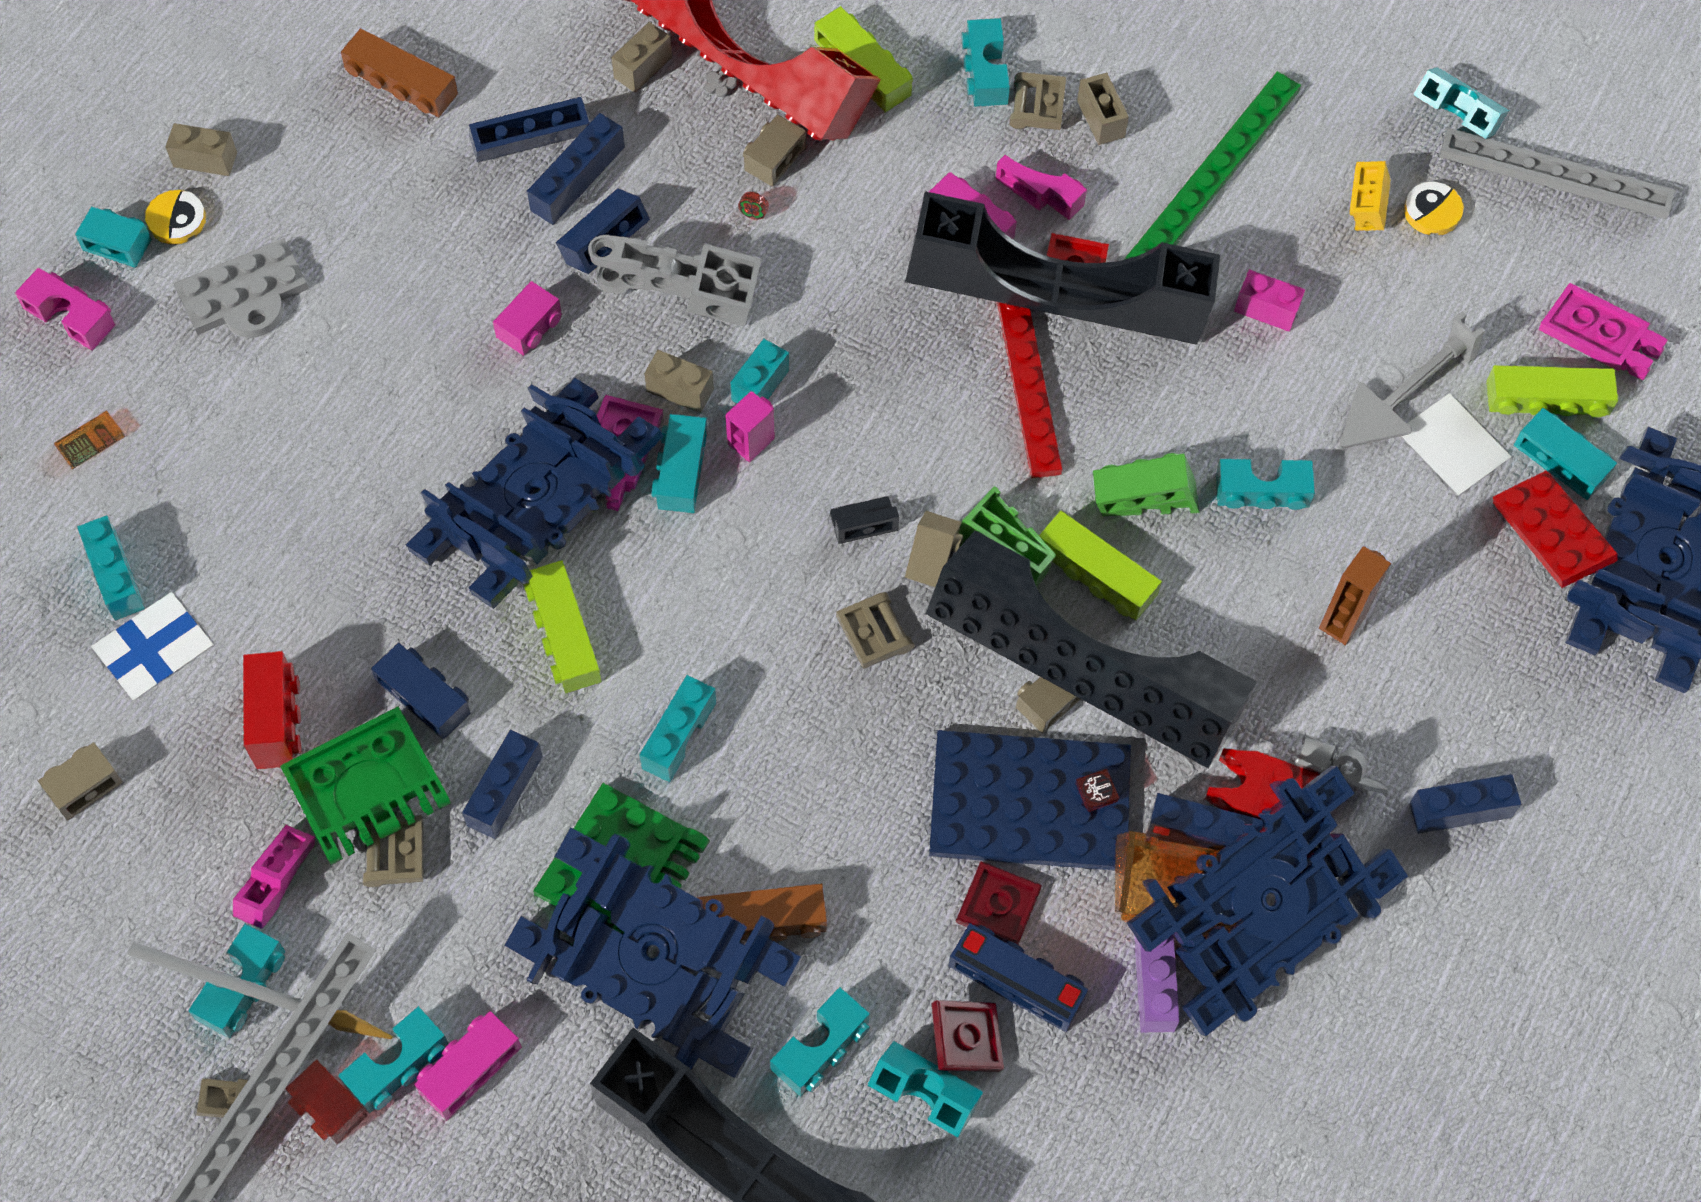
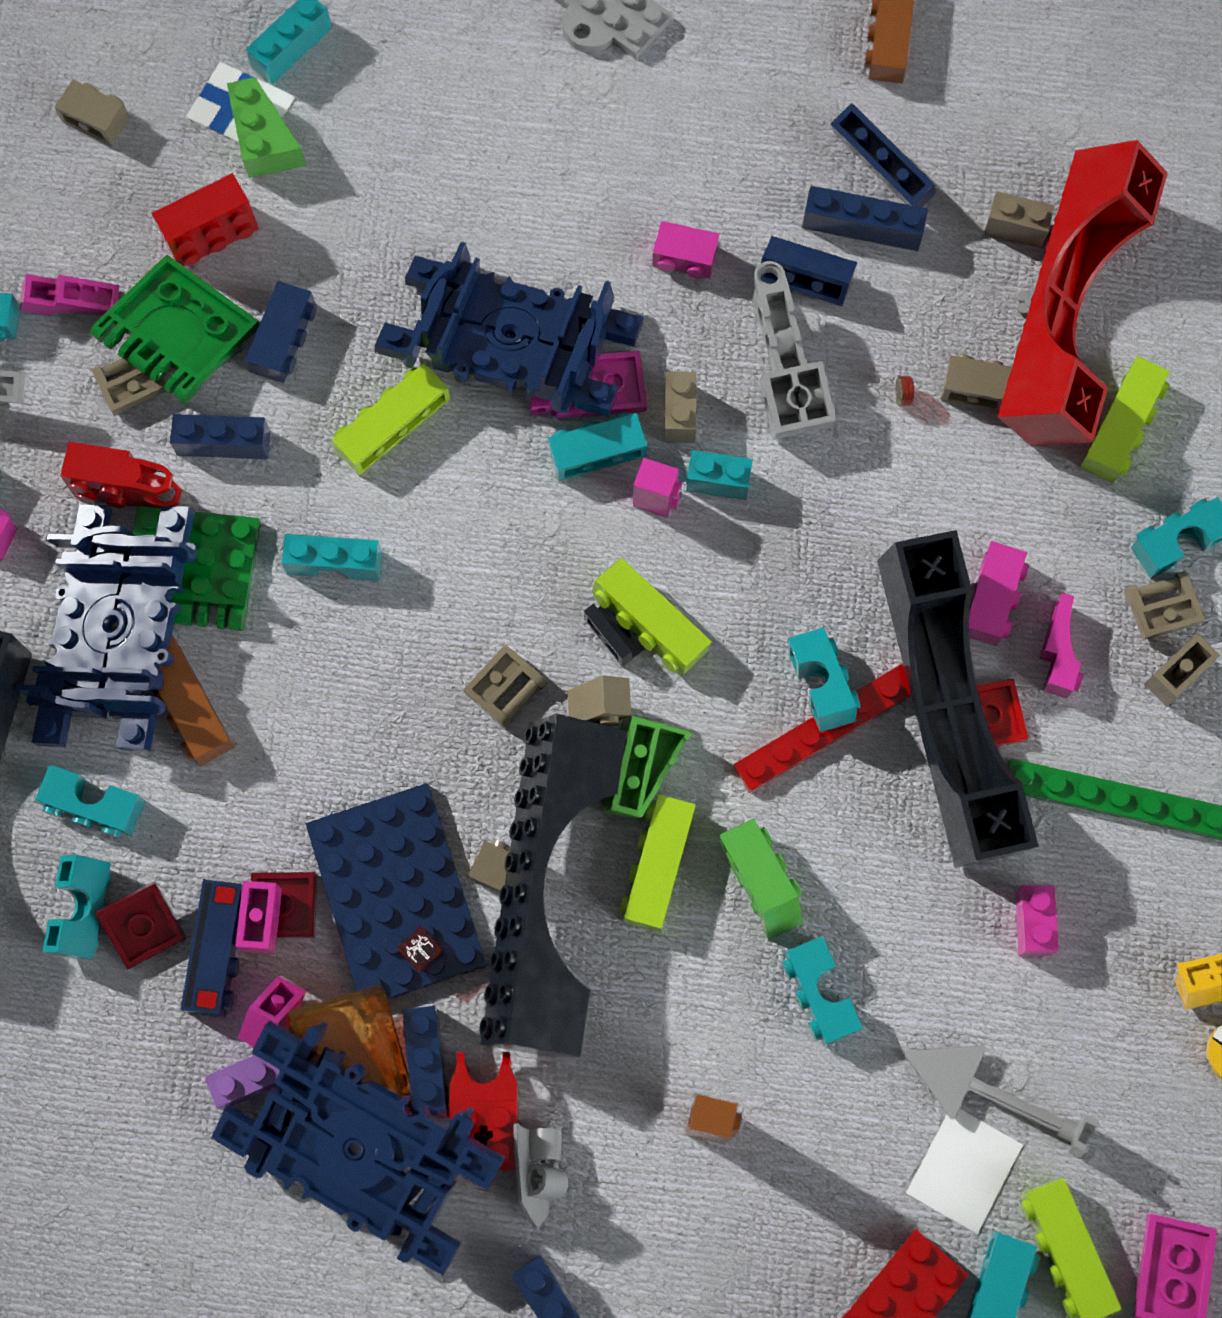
camera: 70 degrees right, 10 degrees up
none -> red brick [60,441,182,508]
none -> bright green wedge [227,77,306,178]
none -> dark pink brick [235,881,282,954]
none -> dark pink brick [238,976,307,1048]
none -> lime brick [592,557,712,677]
none -> teal arch [788,627,860,732]

